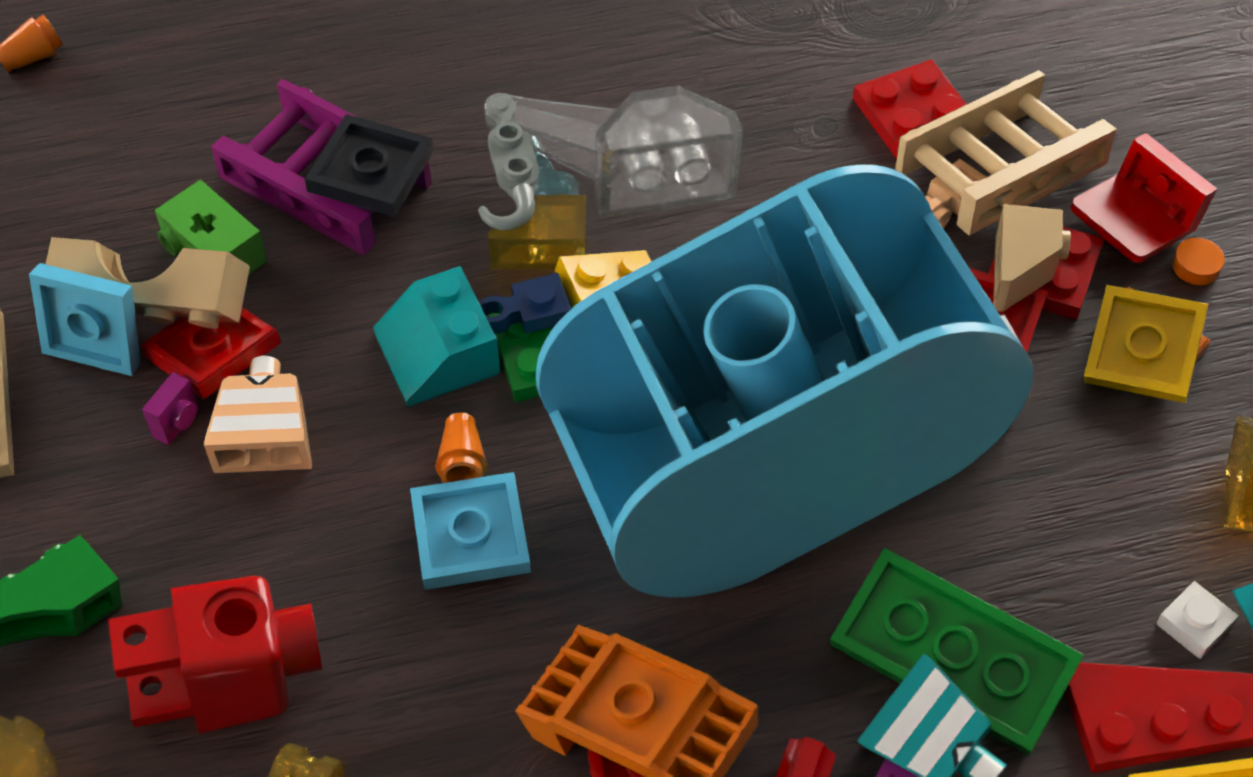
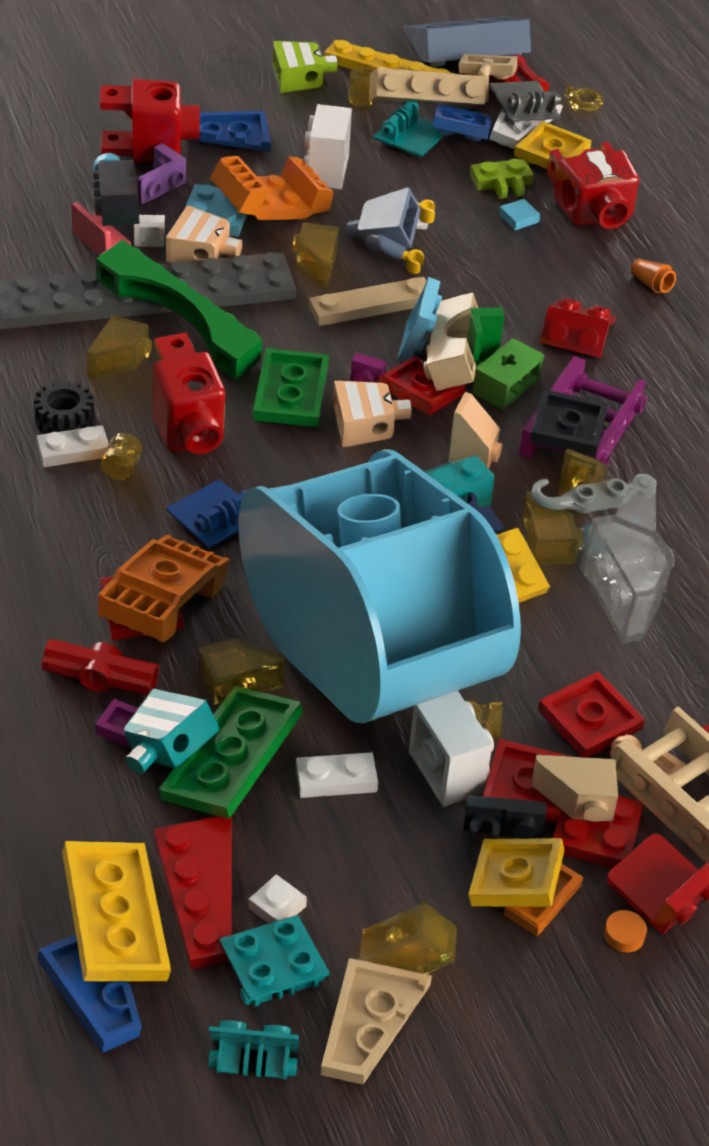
camera: 80 degrees right, 10 degrees down
none -> blue hinge [166,479,247,549]
none -> clear yellow slope [199,639,285,704]
none -> green plate [253,348,329,427]
none -> white plate [296,752,378,798]
none -> light nougat slope [448,392,503,469]
none -> black plate [463,795,547,841]
none -> green panel [467,307,504,366]
none -> red bracket [540,298,616,358]
none -> clear yellow slope [558,449,608,515]

